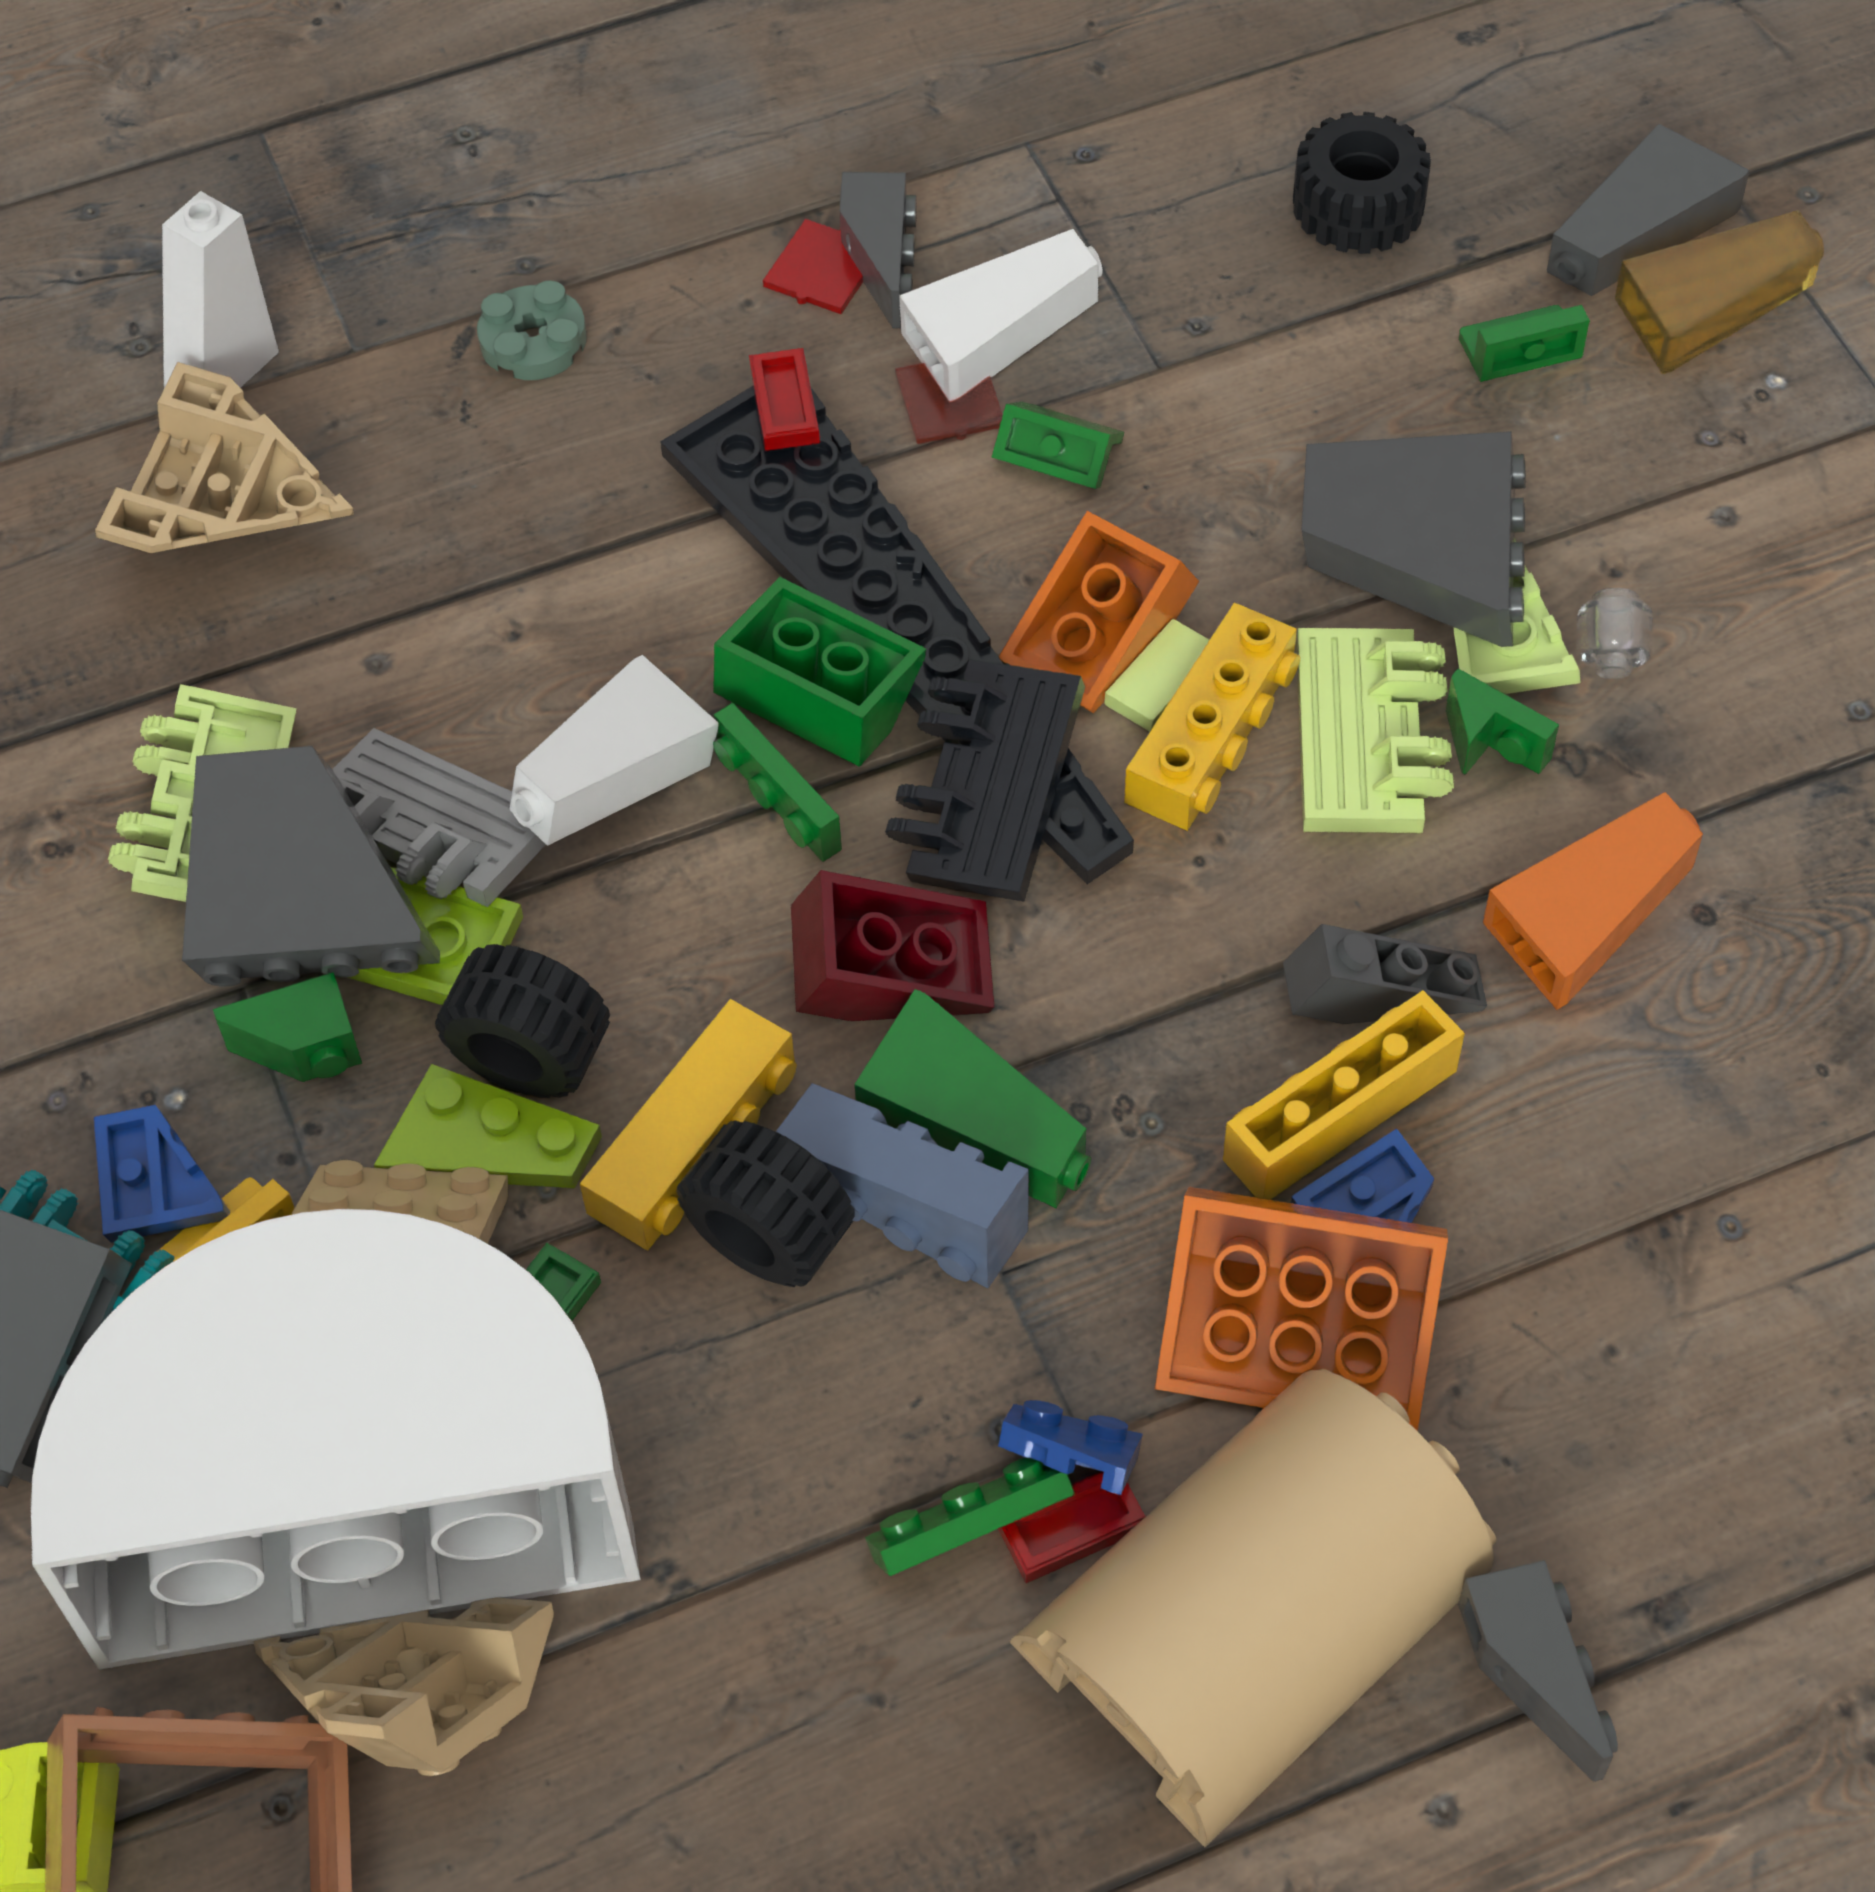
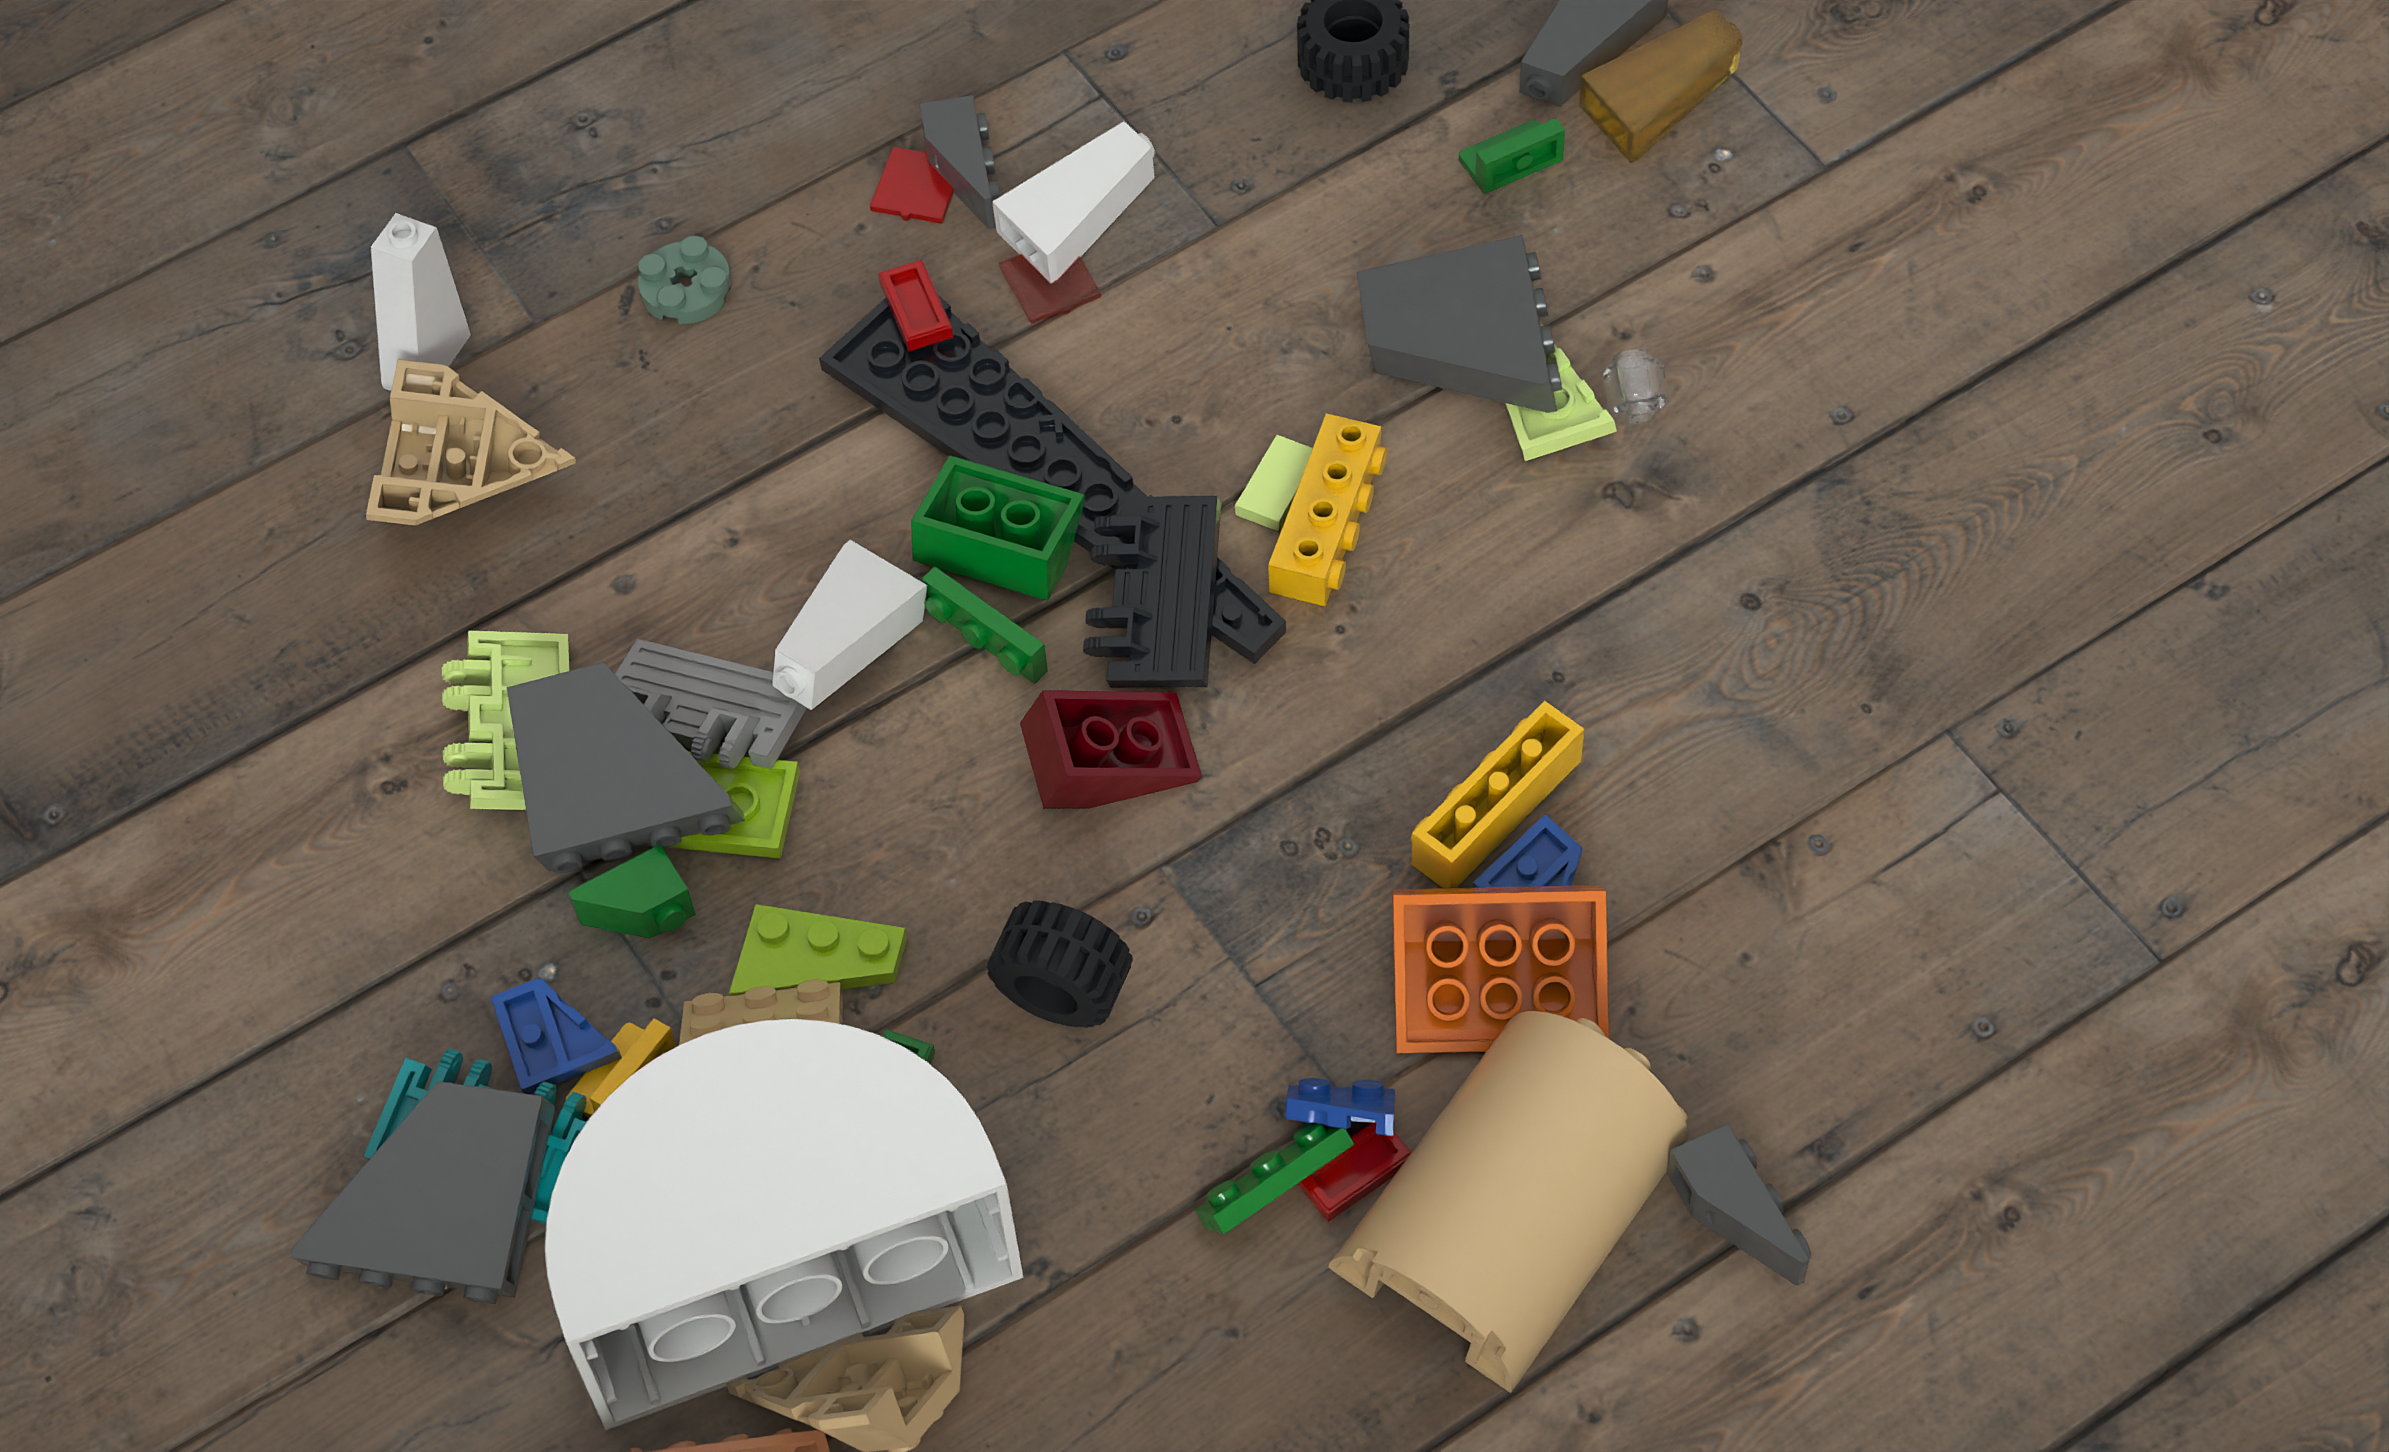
camera: 10 degrees left, 0 degrees up
black tyre [435,944,610,1098] -> none
yellow brick [580,999,797,1251] -> none
sand blue wedge [776,1083,1029,1289] -> none
green slope [854,989,1091,1208] -> none
green panel [992,402,1125,489] -> none
orange slope [998,511,1199,714] -> none
dark grey slope [1283,924,1487,1024] -> none
yellowish green hinge [1296,628,1454,833] -> none
green slope [1446,668,1559,775] -> none
orange slope [1483,792,1703,1010] -> none

